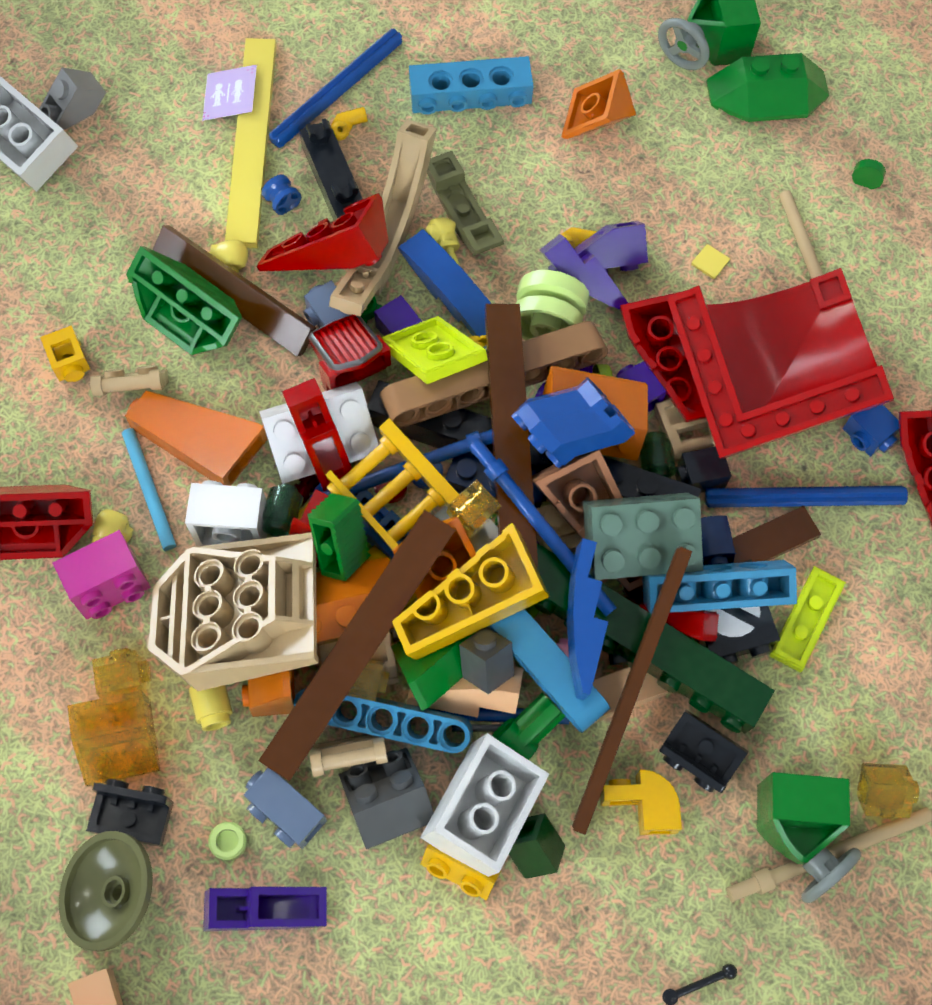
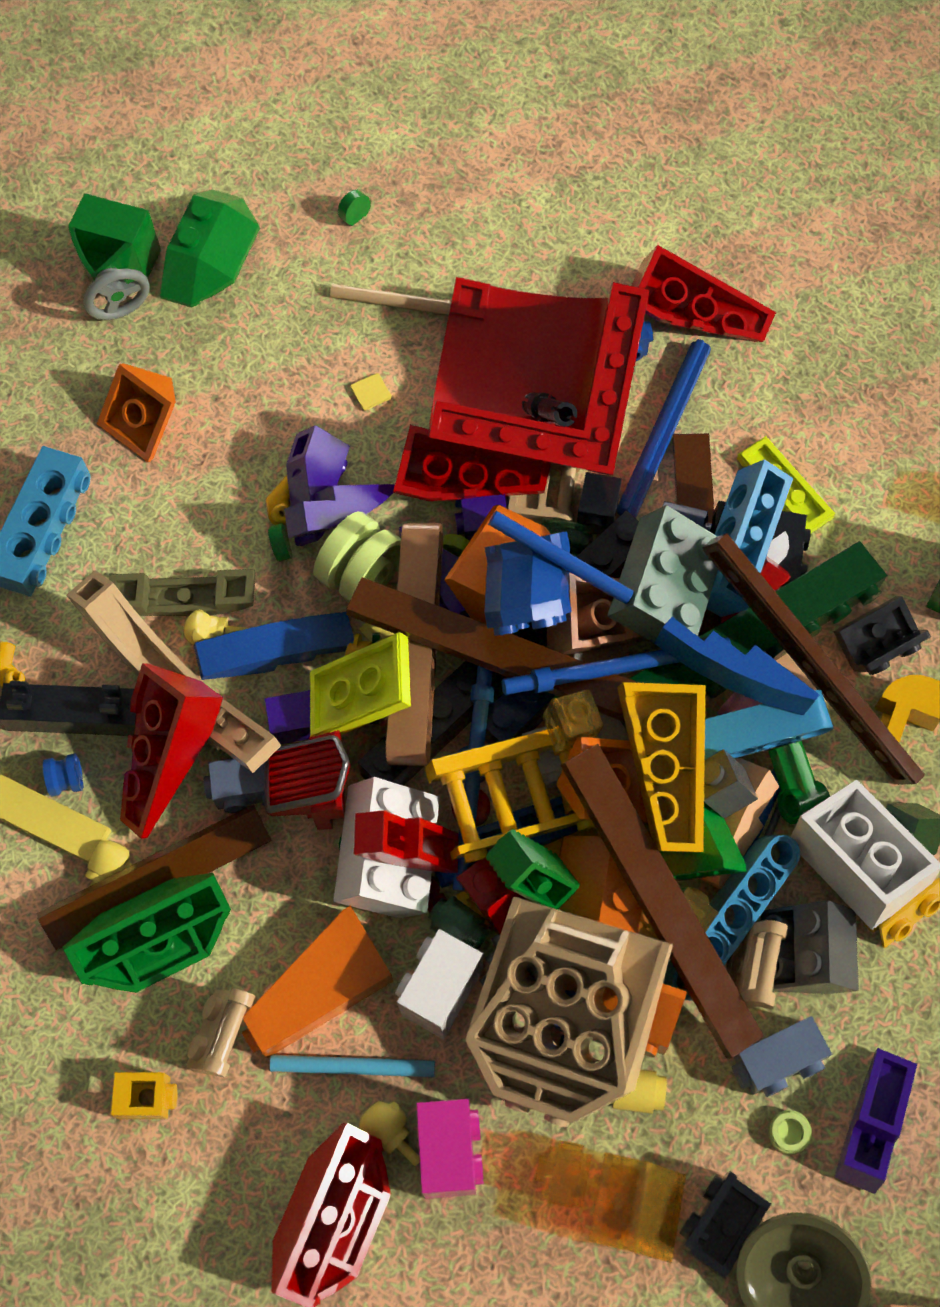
camera: 60 degrees left, 0 degrees up
none -> green tile [268,523,293,562]
none -> blue bar [488,511,634,604]
none -> black pin [522,392,577,427]

